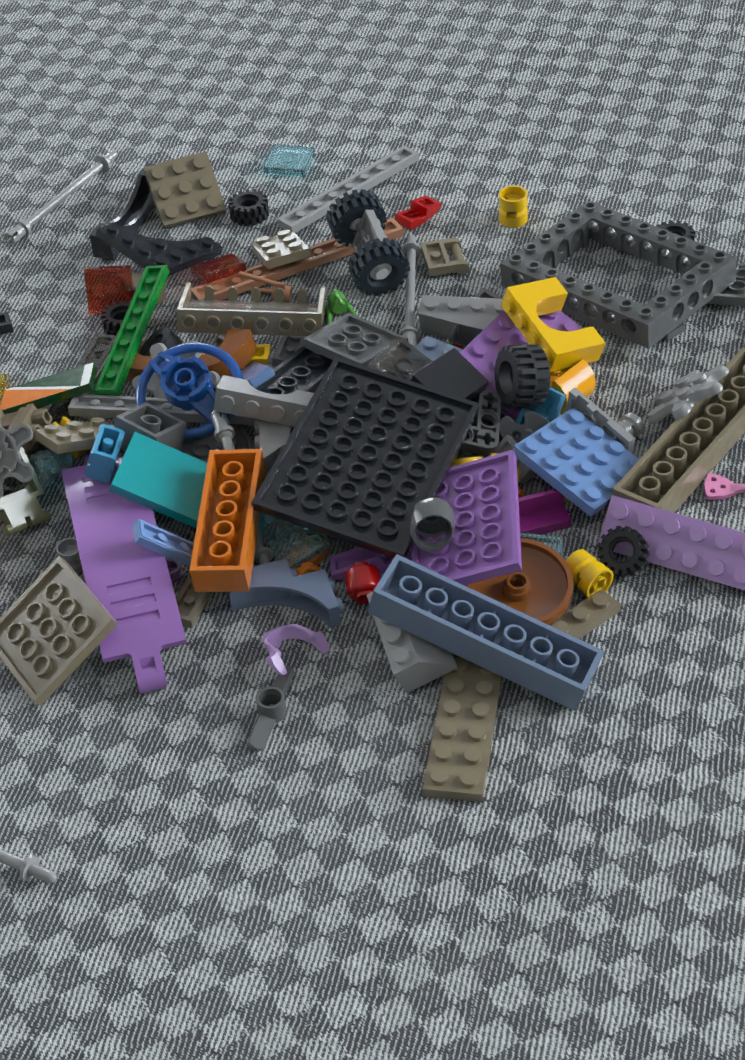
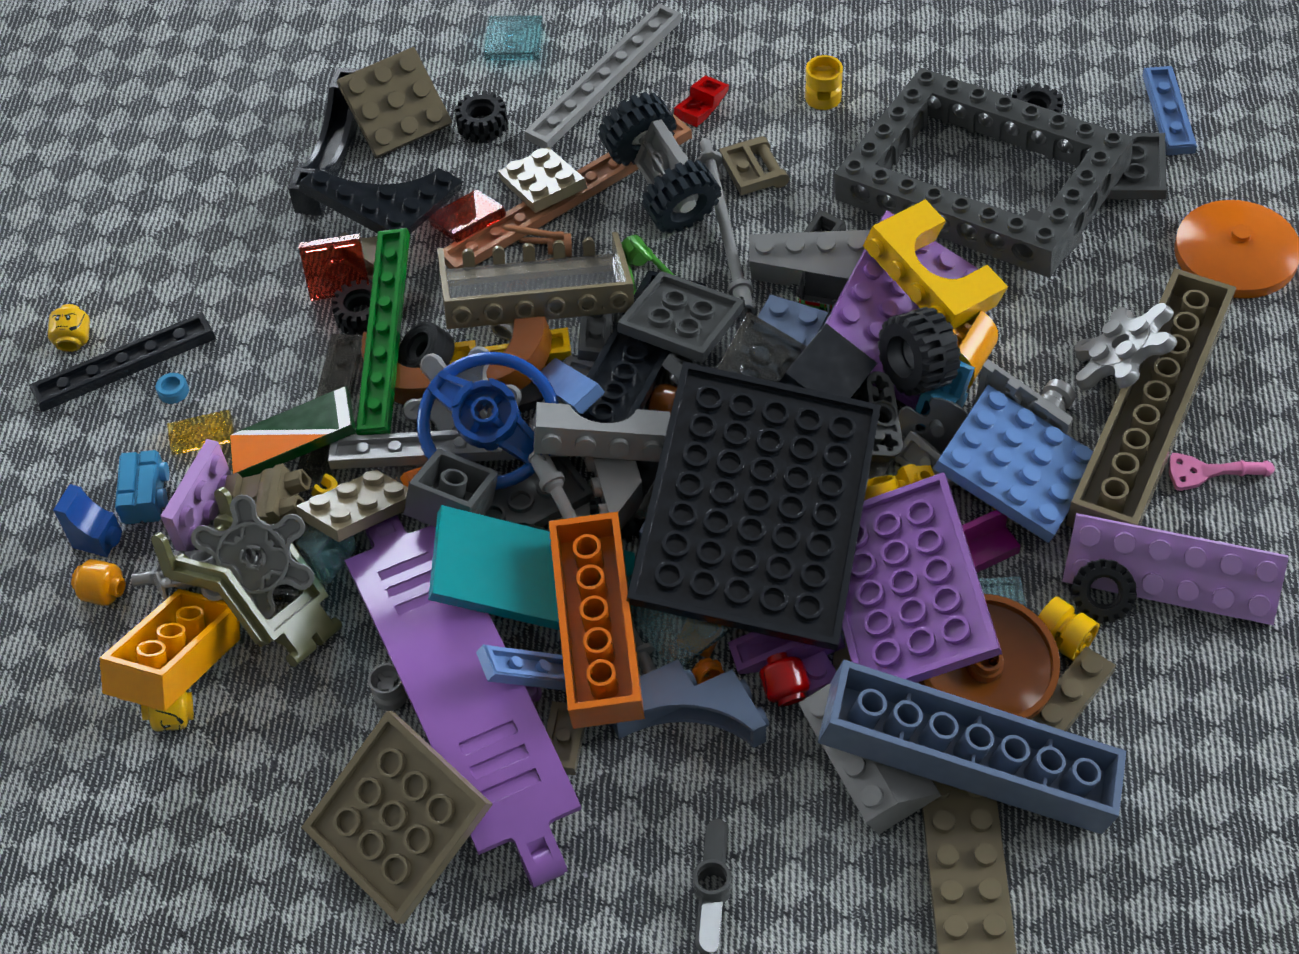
camera: 10 degrees left, 10 degrees up
light grey bar [4,150,118,246] -> none
dark azure brick [84,424,125,483] -> none
lavender helmet [262,624,330,675] -> none
dark grey helmet [410,497,455,552] -> none

